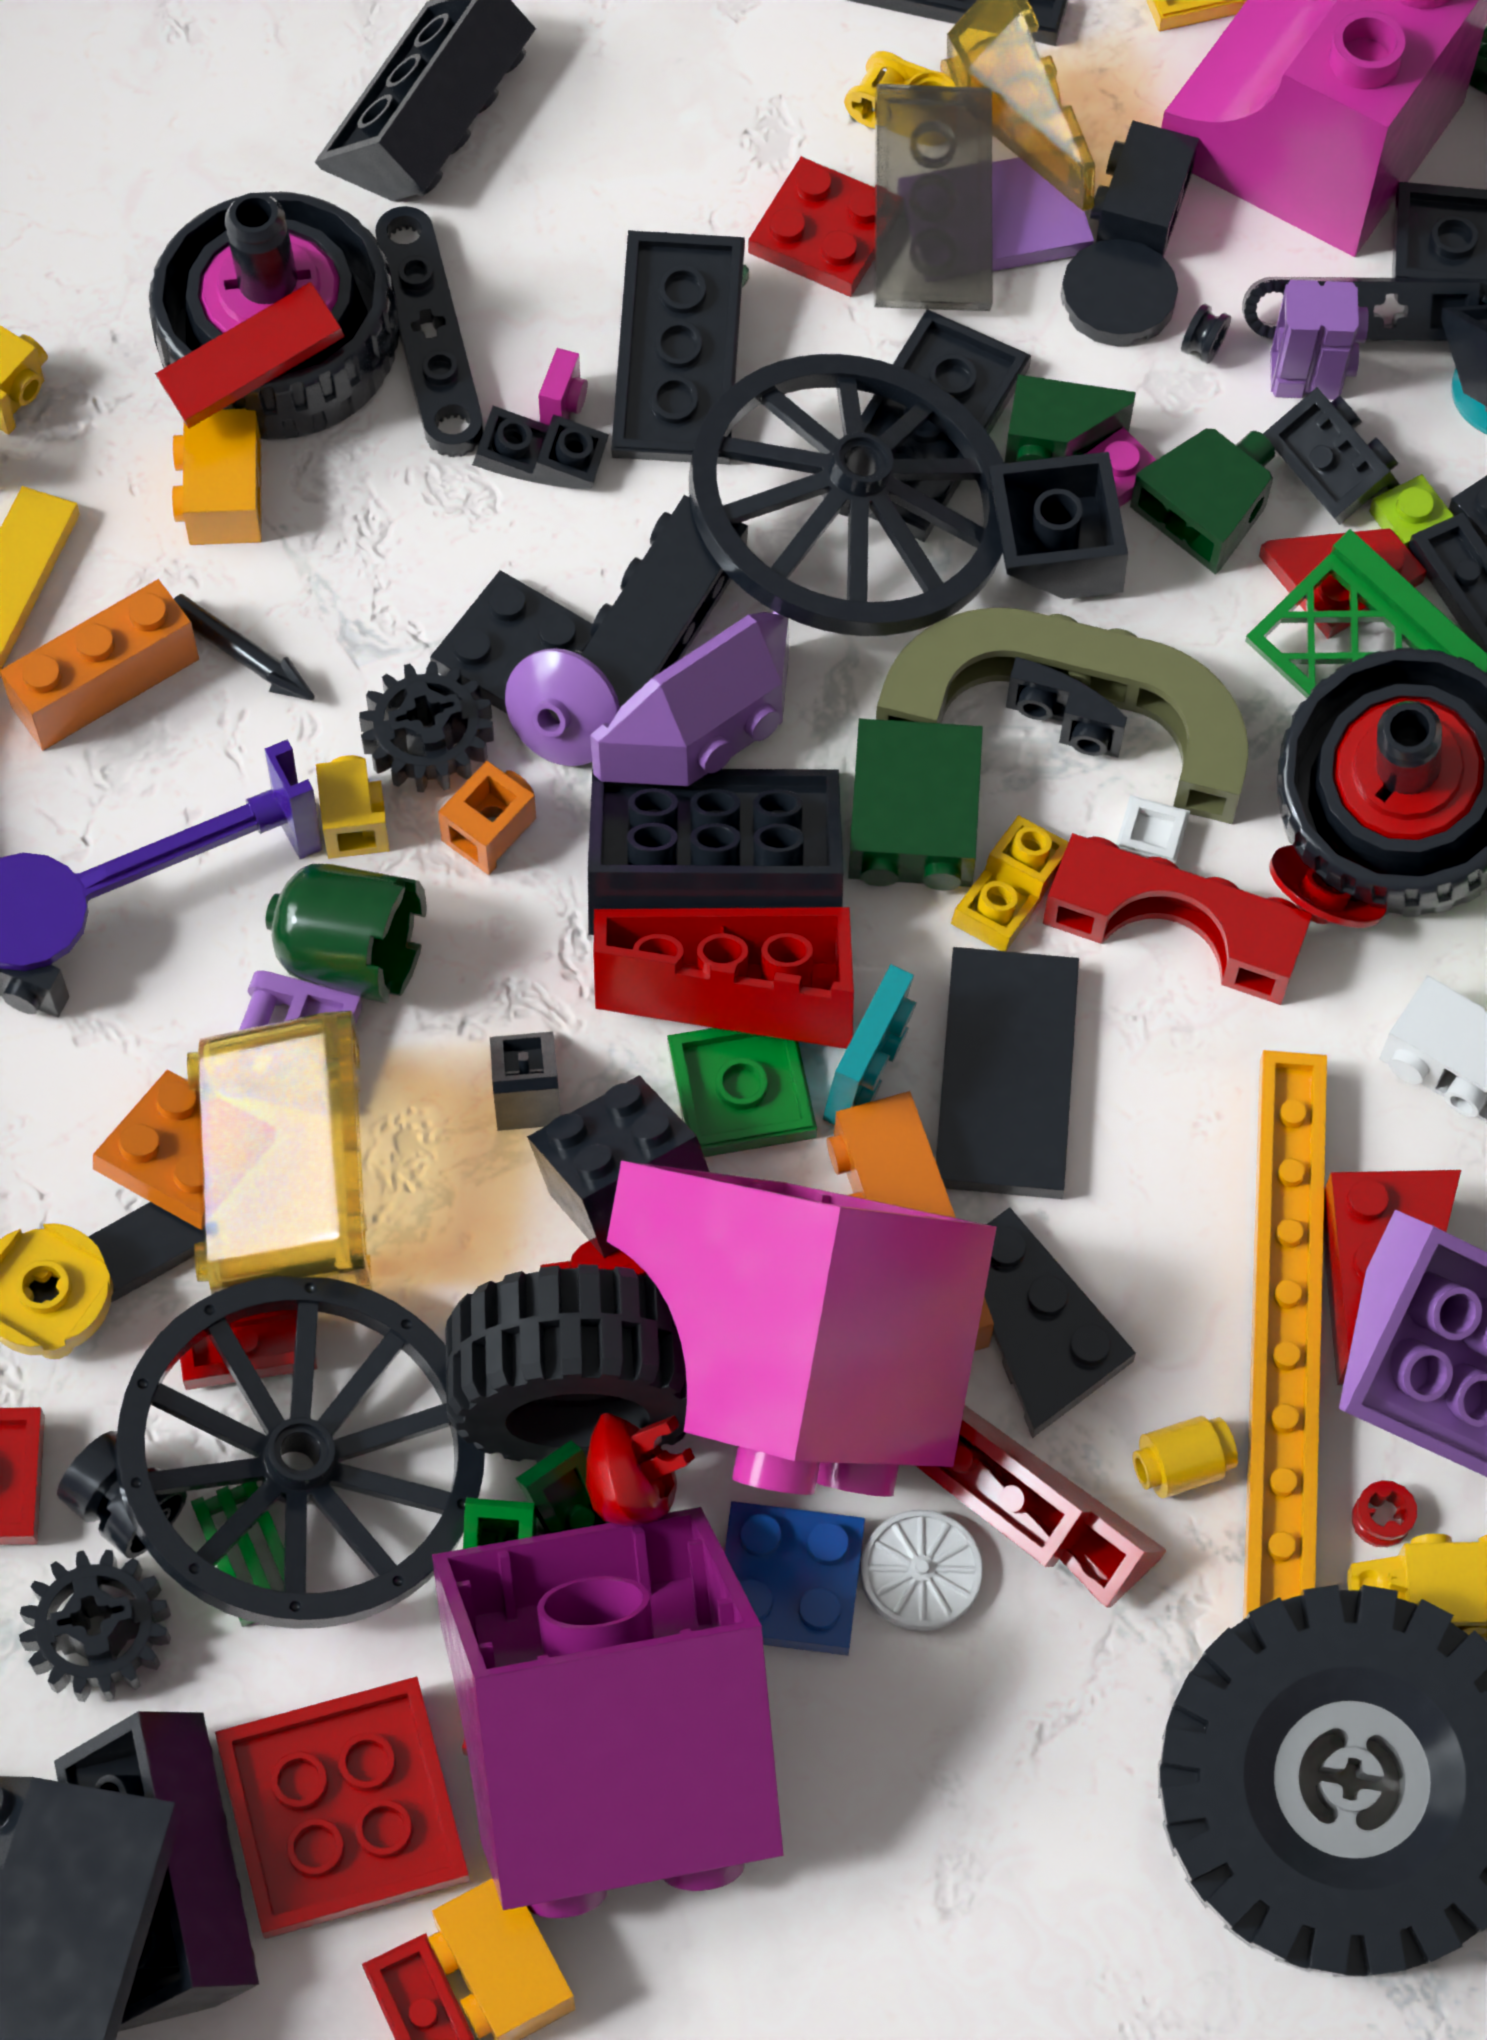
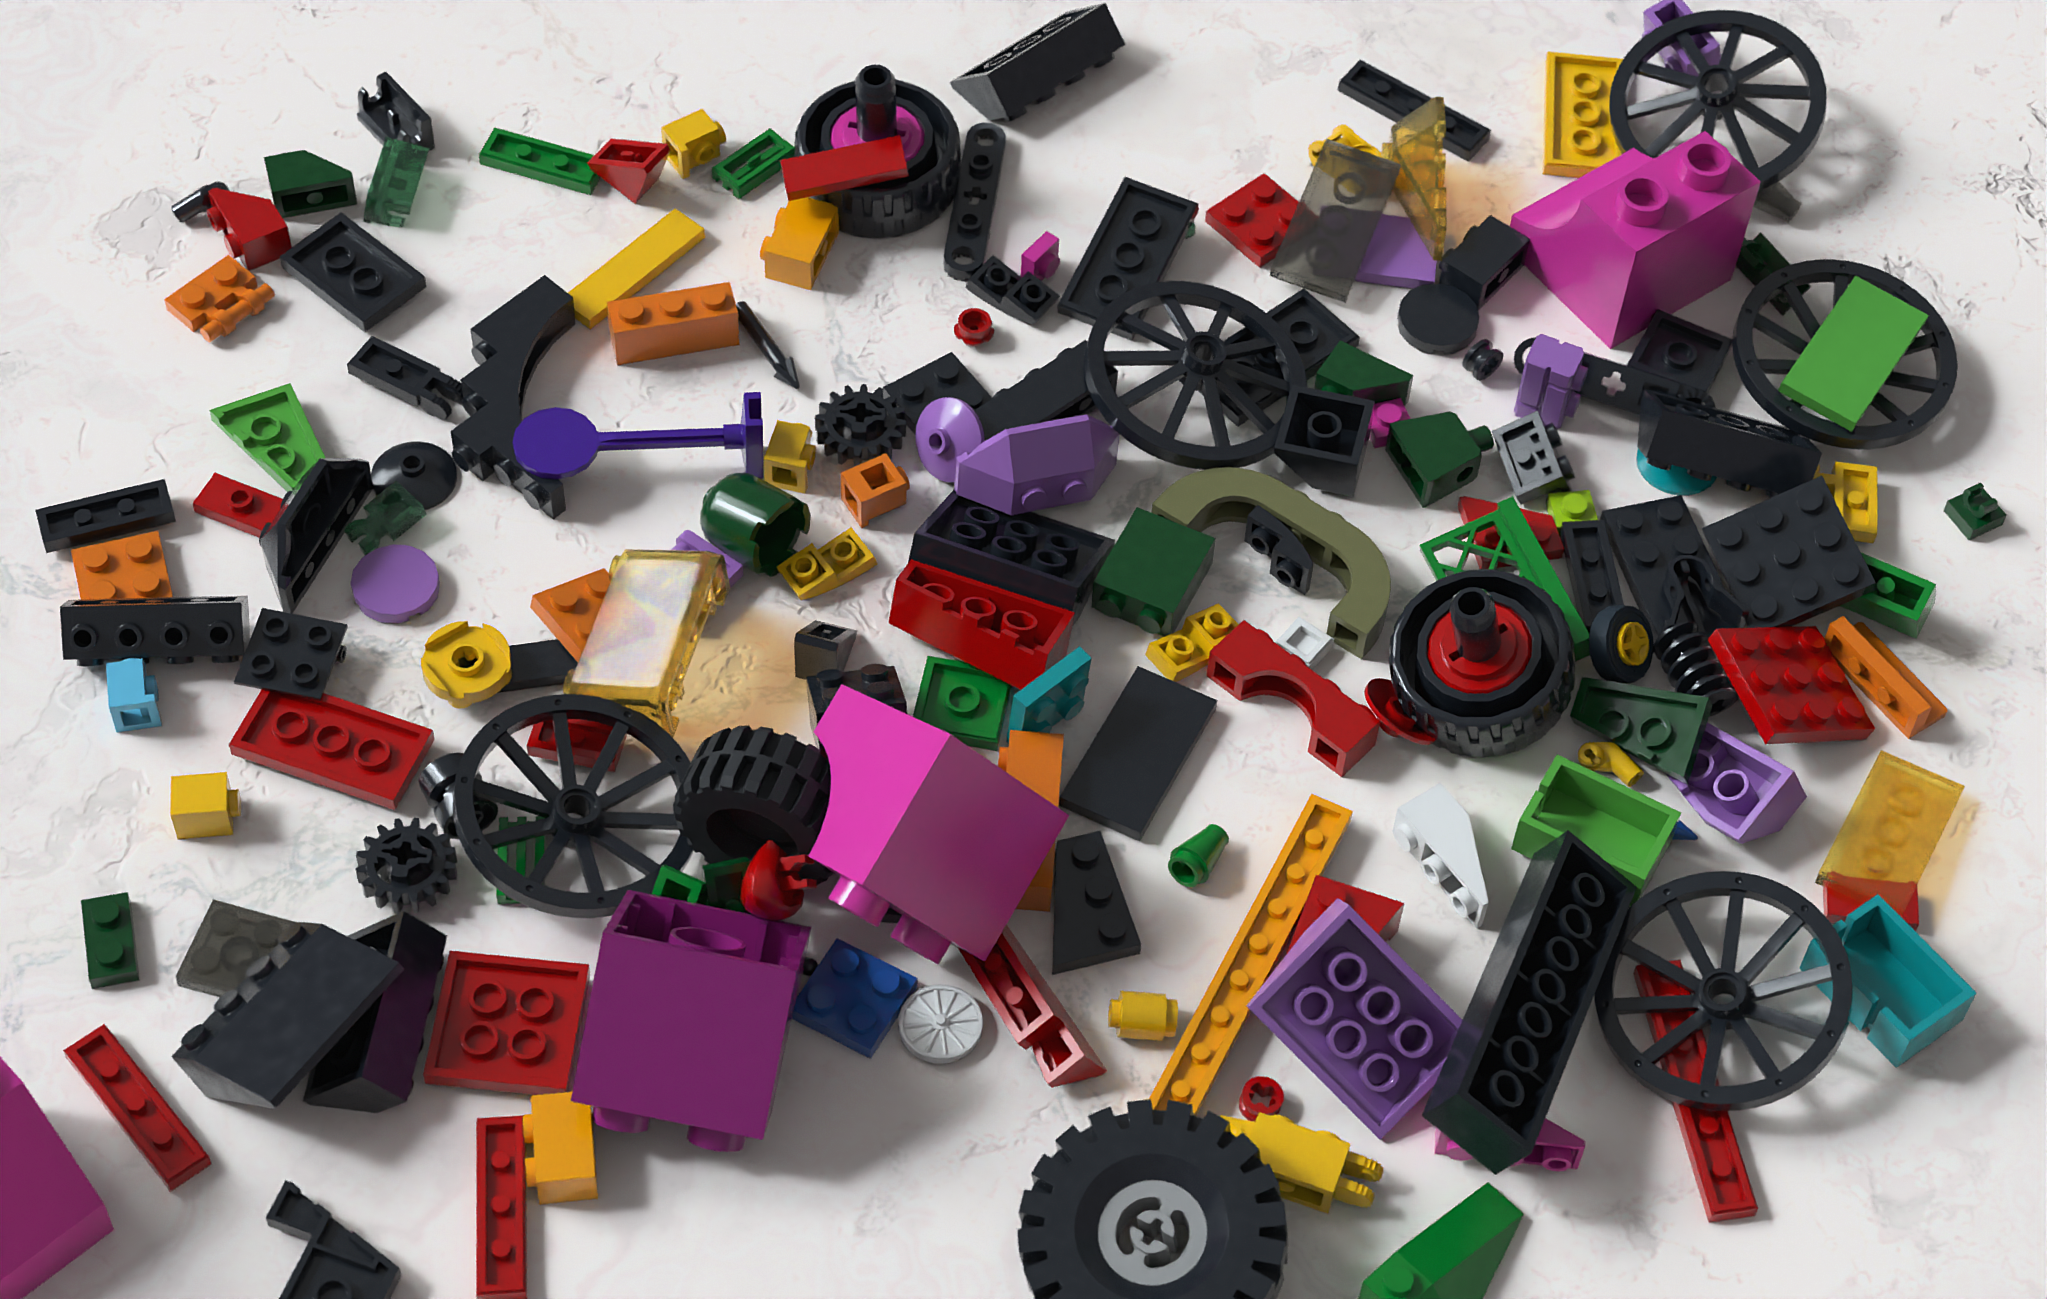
camera: 20 degrees right, 10 degrees down
none -> green tile [711,128,794,199]
none -> yellow slope [776,527,877,600]
none -> red plate [954,308,994,346]
none -> green cone [1168,824,1229,887]

